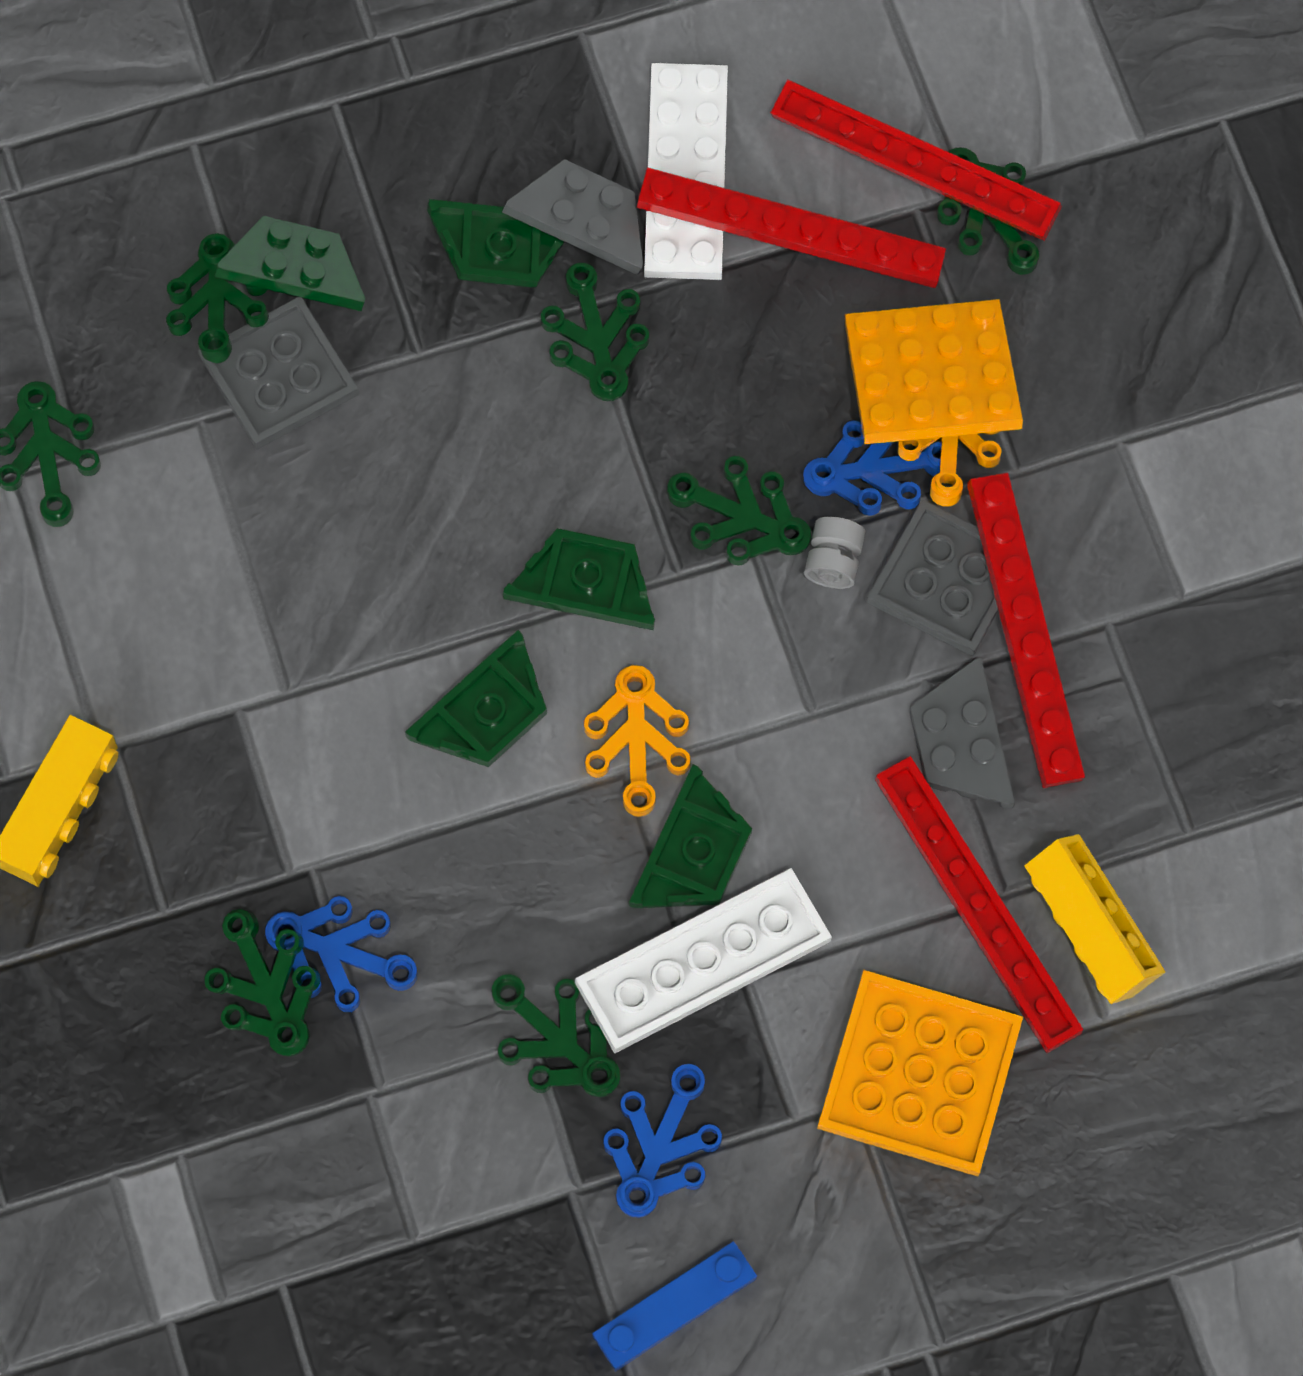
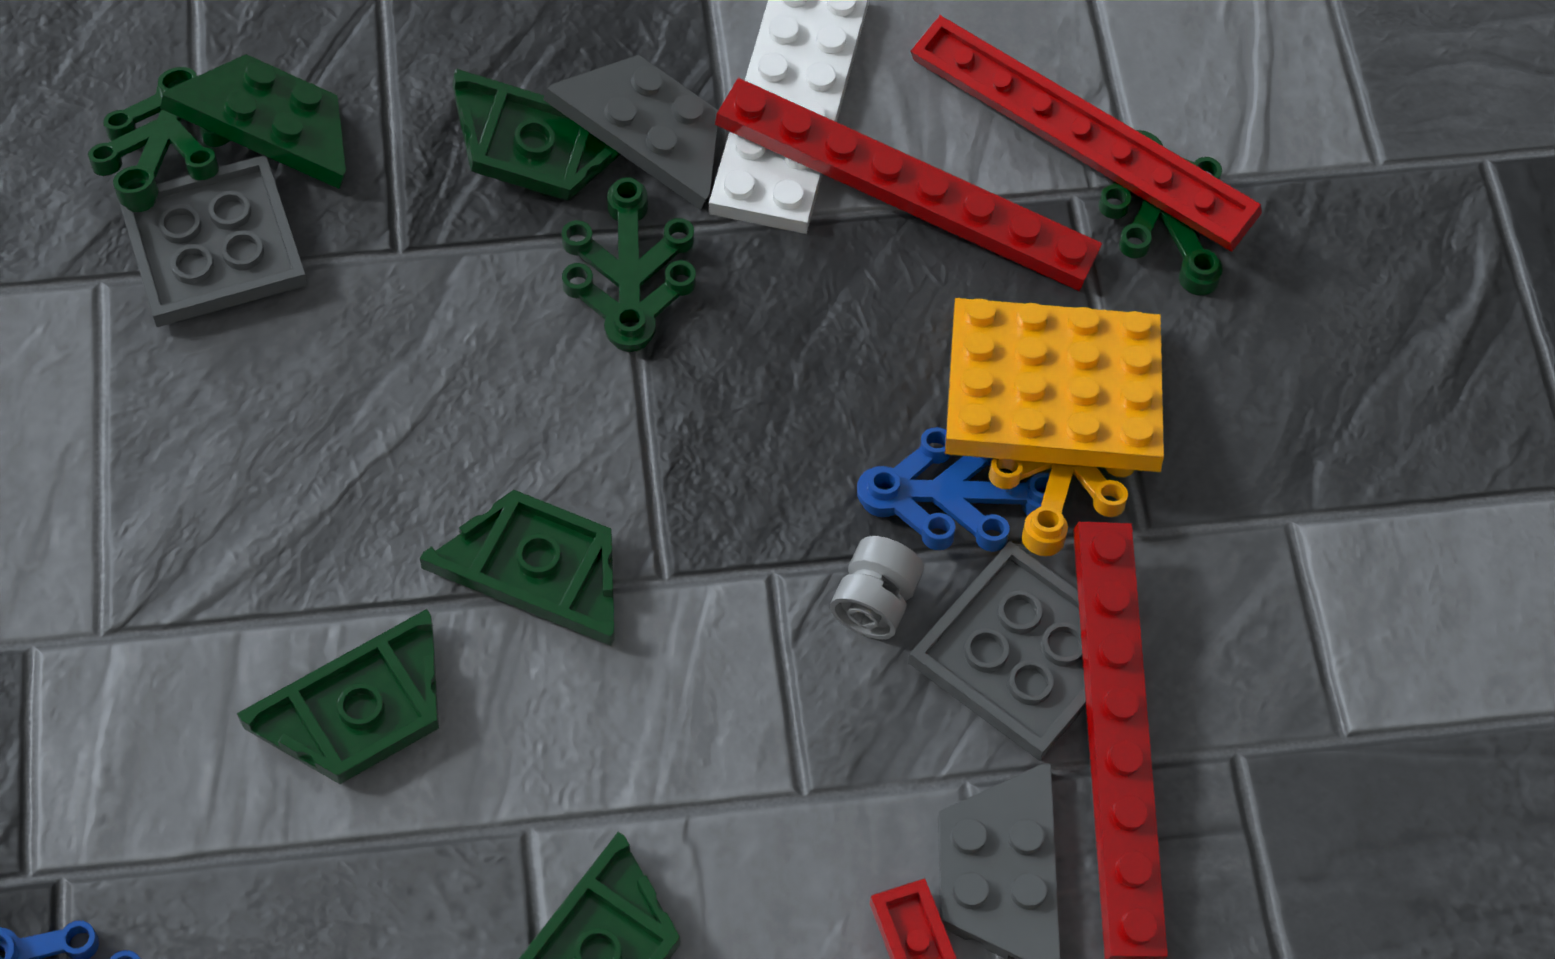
camera: 10 degrees right, 10 degrees down
light orange plant [584,665,691,817] -> none
dark green plant [667,456,811,566] -> none

